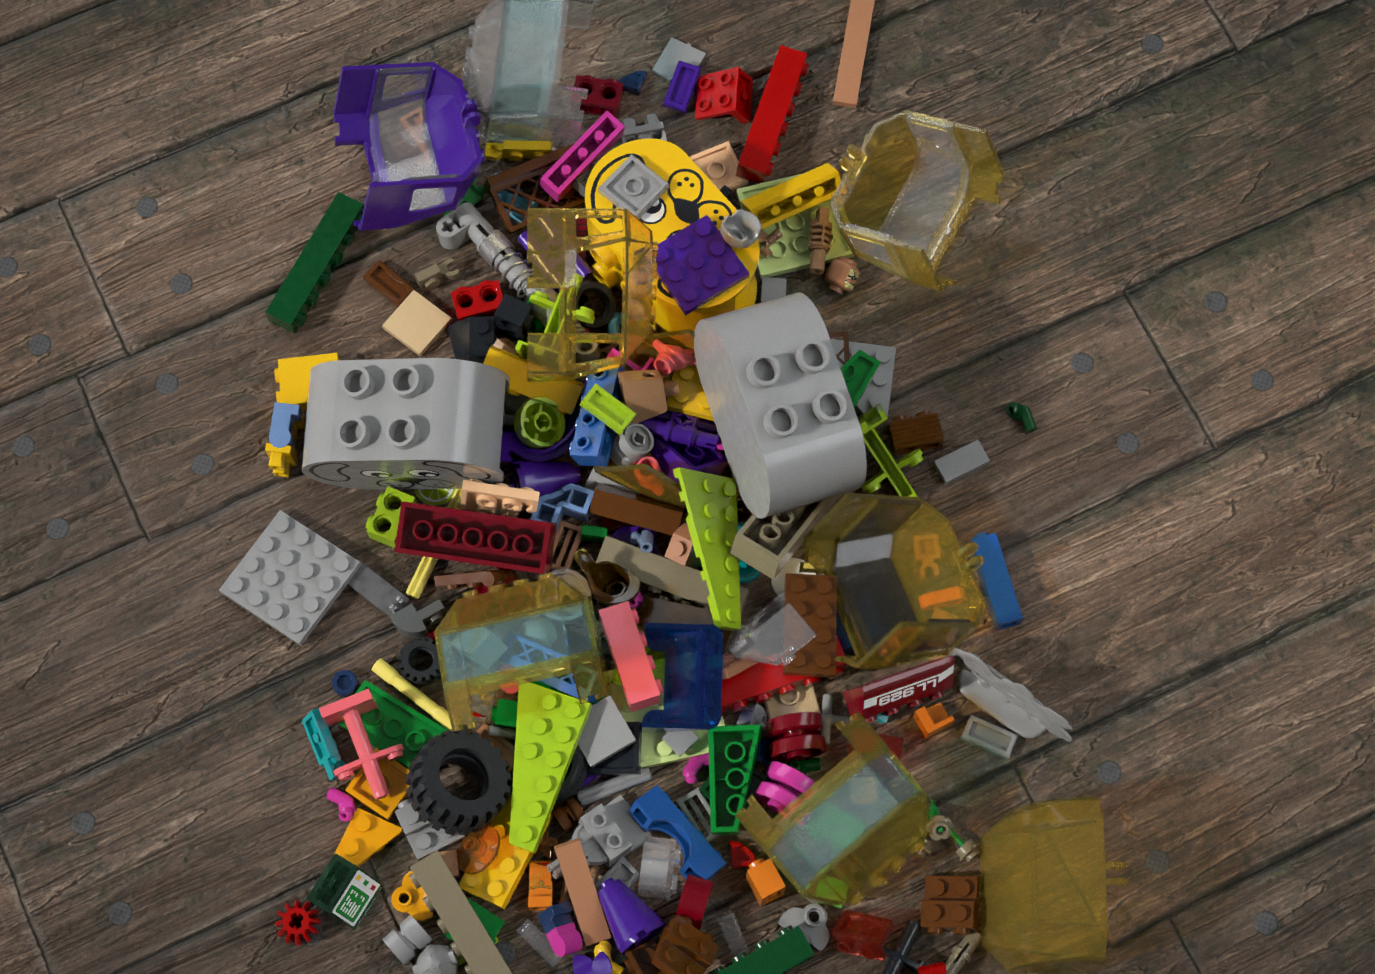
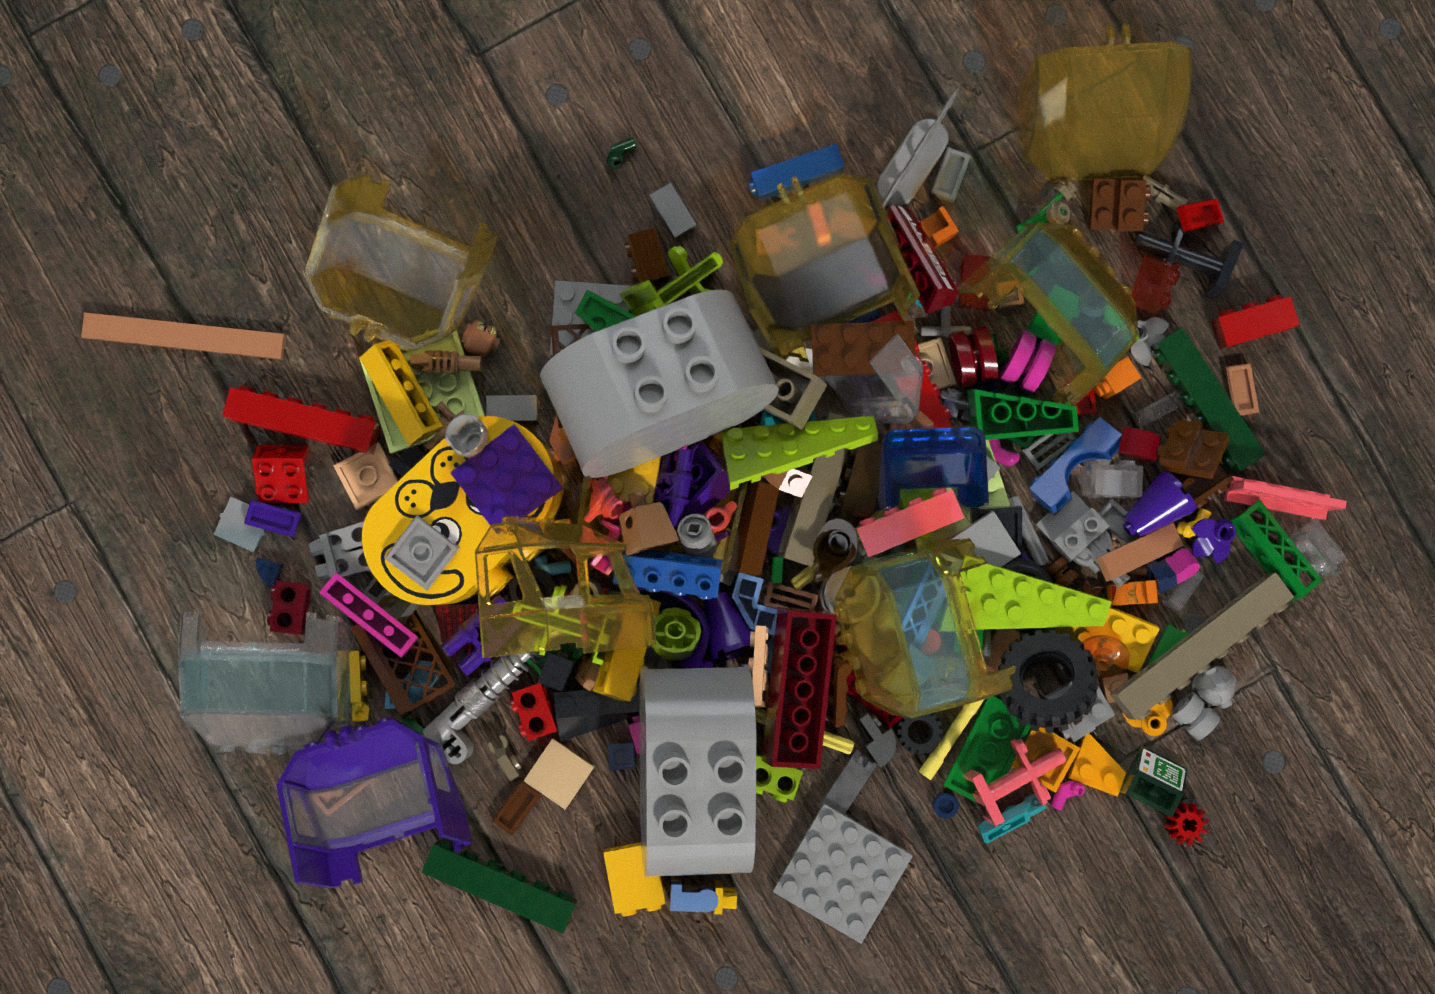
camera: 95 degrees left, 15 degrees up
lime tile [580,383,637,436] -> none
sand blue arm [630,530,654,553] -> none

